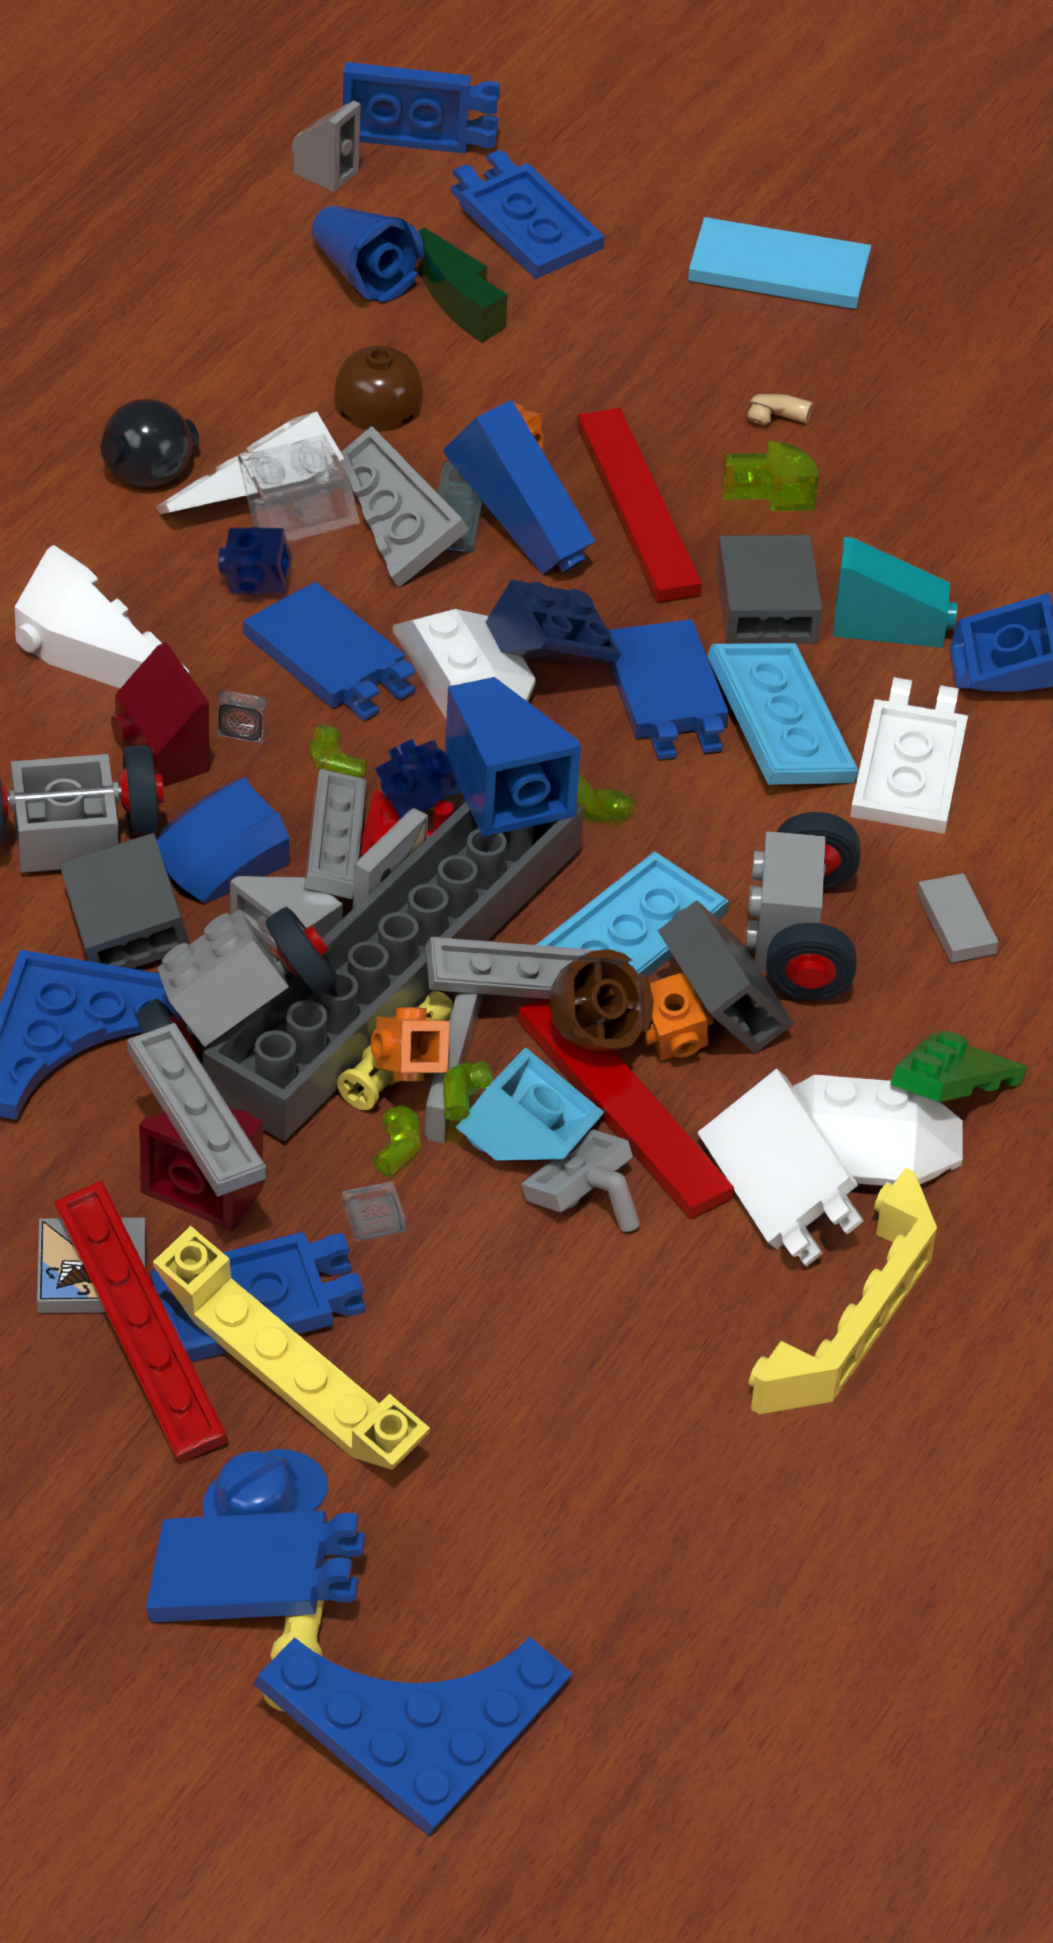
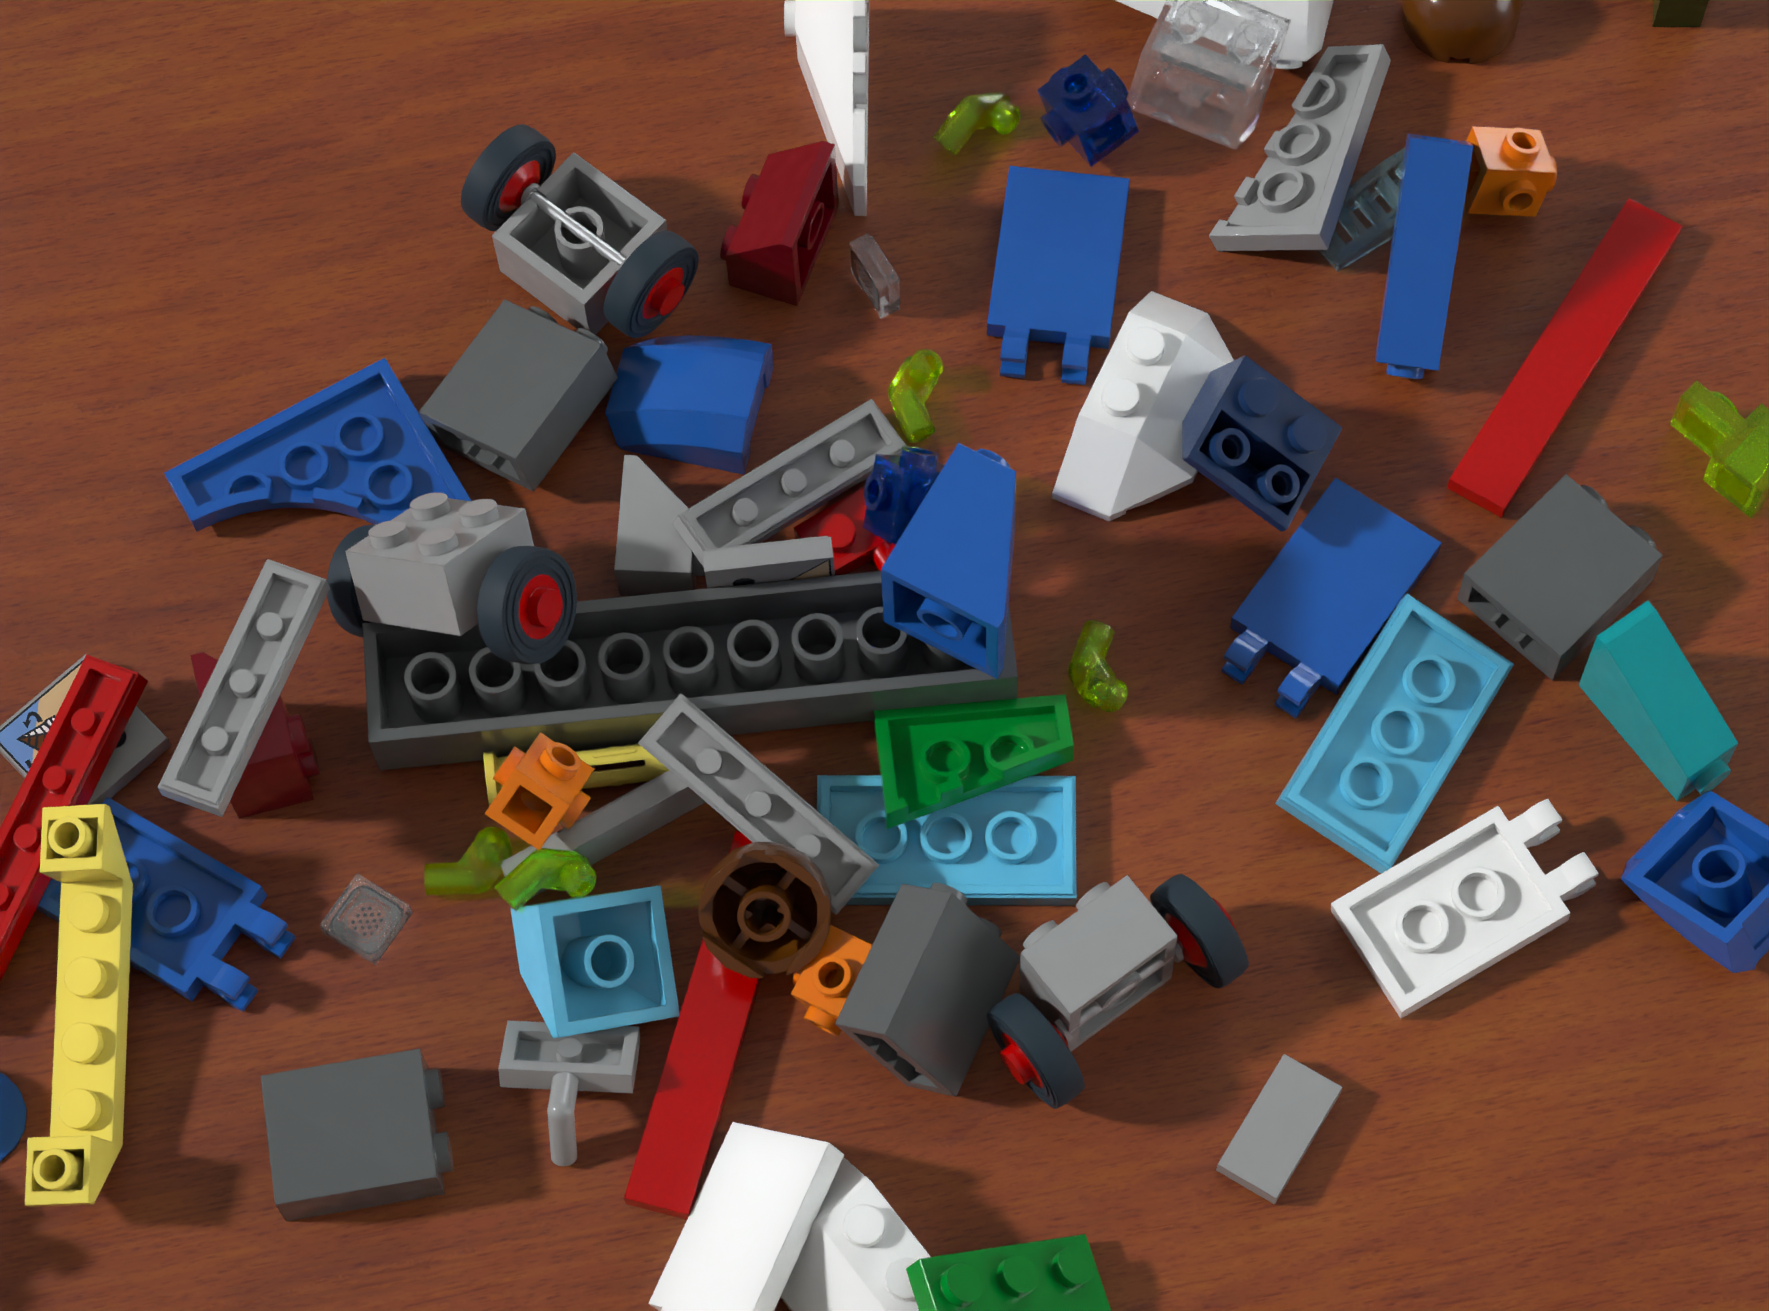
camera: 55 degrees right, 20 degrees up
none -> dark grey brick [261,1048,454,1222]
none -> green wing [874,694,1074,829]
none -> clear neon green arm [932,92,1021,156]

